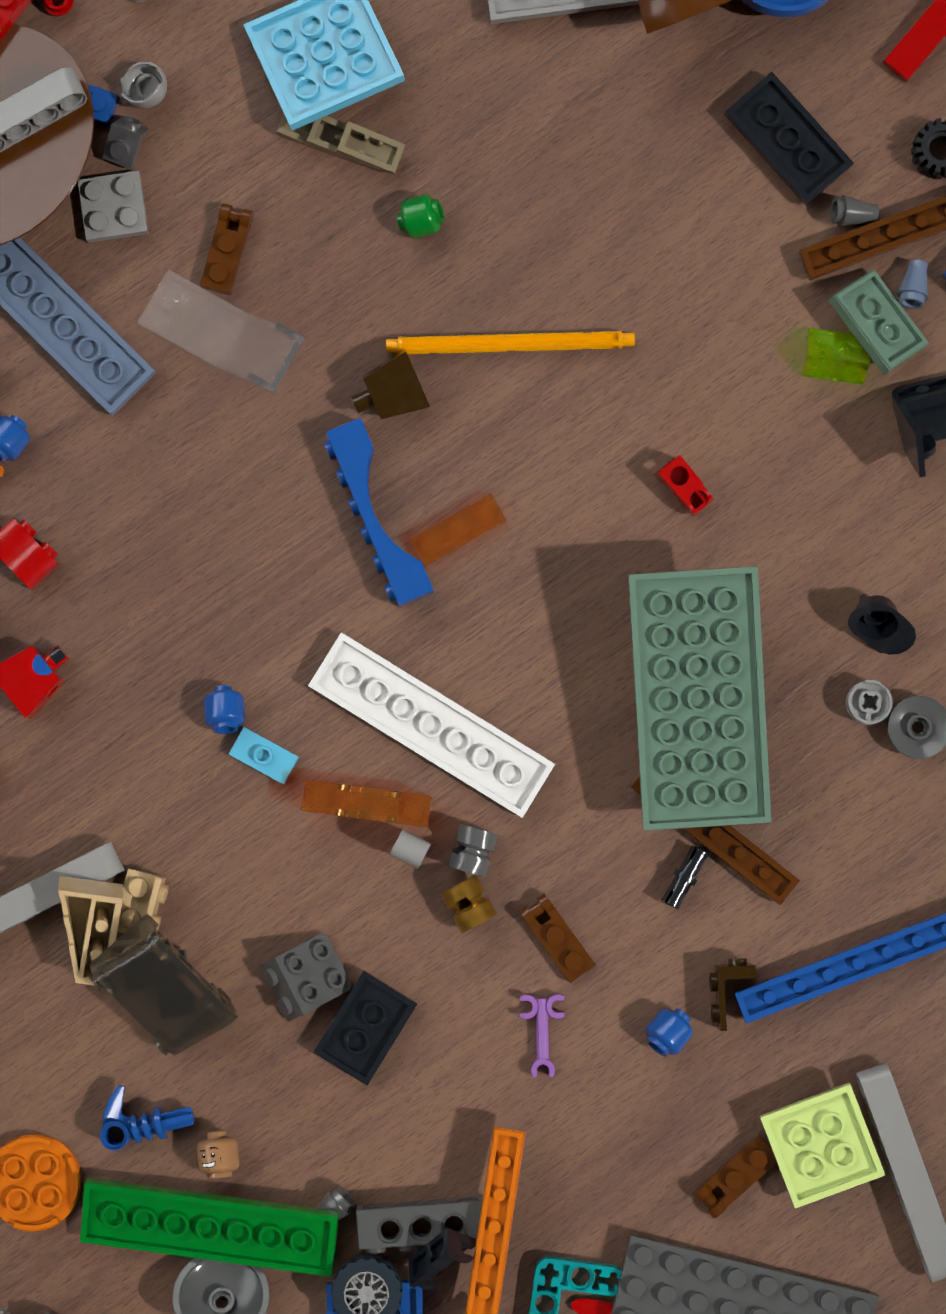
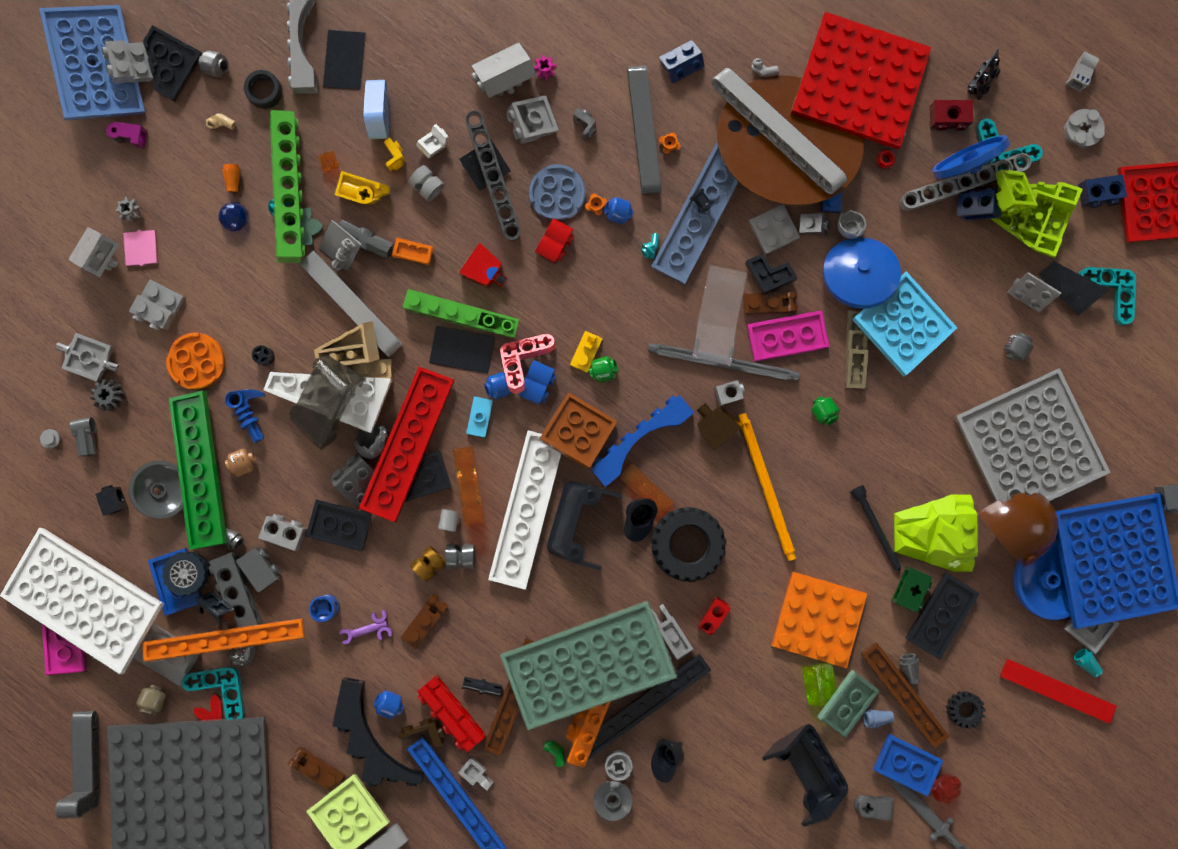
camera: 70 degrees right, 0 degrees up
none -> dark grey head [228,646,257,667]
none -> dark grey brick [236,547,282,593]
none -> black wheel [252,345,275,366]
none -> light grey brick [259,514,307,551]
none -> white wing [264,372,393,433]
none -> blue wheel [309,594,340,622]
none -> black arch [332,677,425,787]
none -> dark grey hair [354,425,388,459]
none -> red plate [359,366,455,523]
none -> bright green slope [403,289,519,338]
none -> black plate [405,451,452,502]
none -> red brick [417,675,486,752]
none -> black piece [429,326,495,374]
none -> light grey plate [458,757,494,791]
none -> coral beam [500,334,556,394]
none -> blue brick [518,360,557,405]
none -> dark orange plate [539,392,617,470]
none -> green arm [543,740,565,767]
none -> black windscreen [547,481,622,570]
none -> orange bracket [566,701,611,767]
none -> yellow plate [570,331,603,373]
none -> black plate [588,653,711,760]
none -> green head [589,356,619,383]
none -> black piece [624,498,658,542]
none -> teal plate [641,233,659,260]
none -> dark grey piece [648,343,800,381]
none -> black tyre [651,507,727,582]
none -> light grey hinge [652,604,694,660]
none -> black bush [690,188,715,214]
none -> light grey brick [714,380,745,406]
none -> black plate [745,254,797,295]
none -> dark pink tile [747,310,830,362]
none -> orange plate [771,571,868,668]
none -> blue dish [823,237,901,309]
none -> black piece [850,485,901,571]
none -> dark green brick [891,566,932,612]
none -> lime wedge [894,495,978,572]

